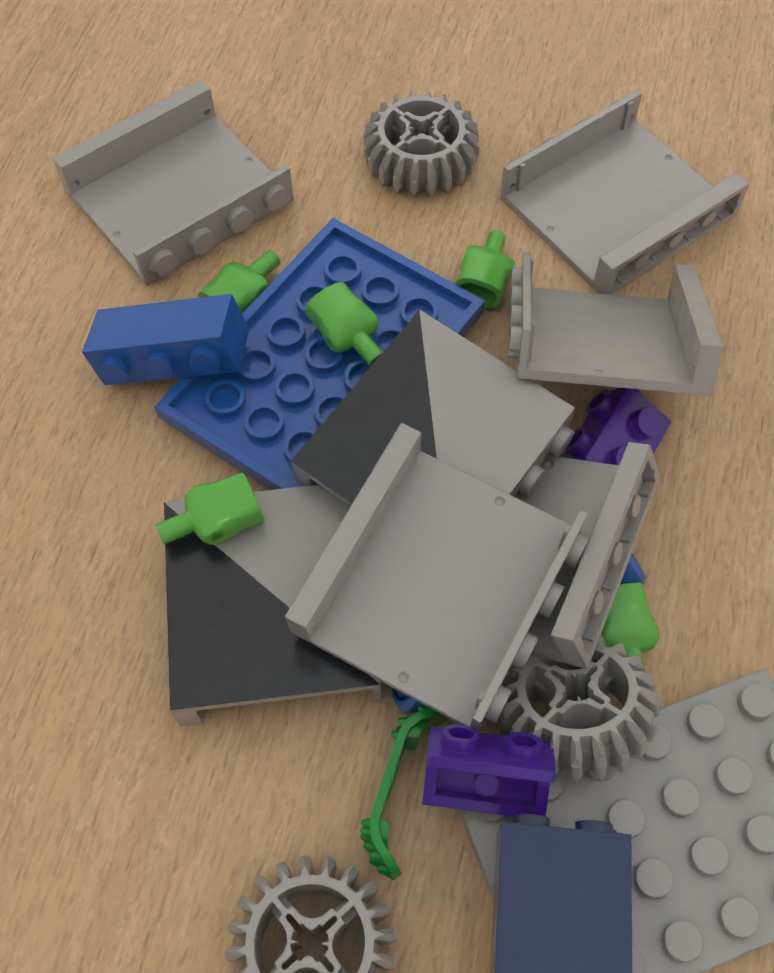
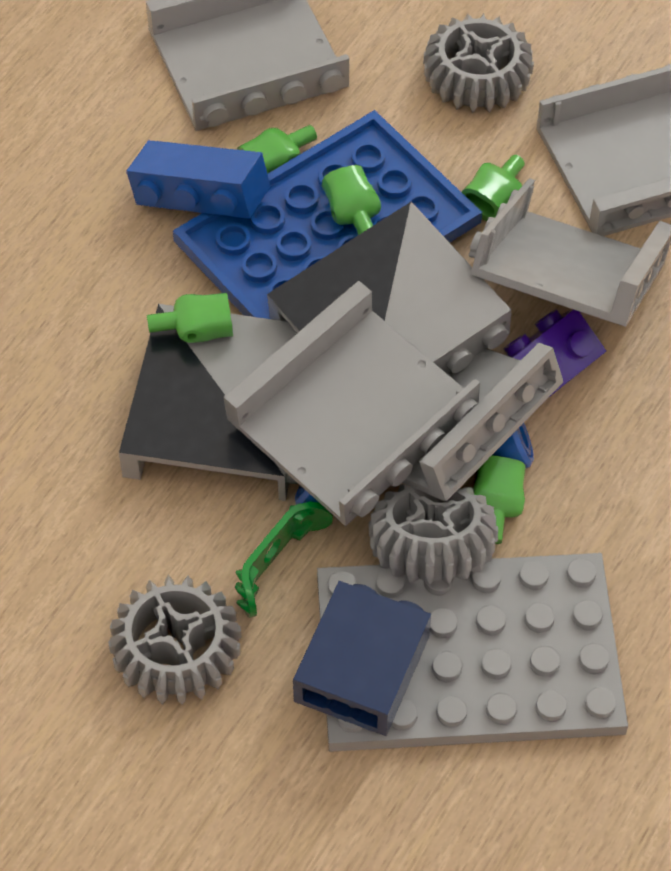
camera: 15 degrees right, 5 degrees down
dark purple bracket [422,724,556,816] -> none

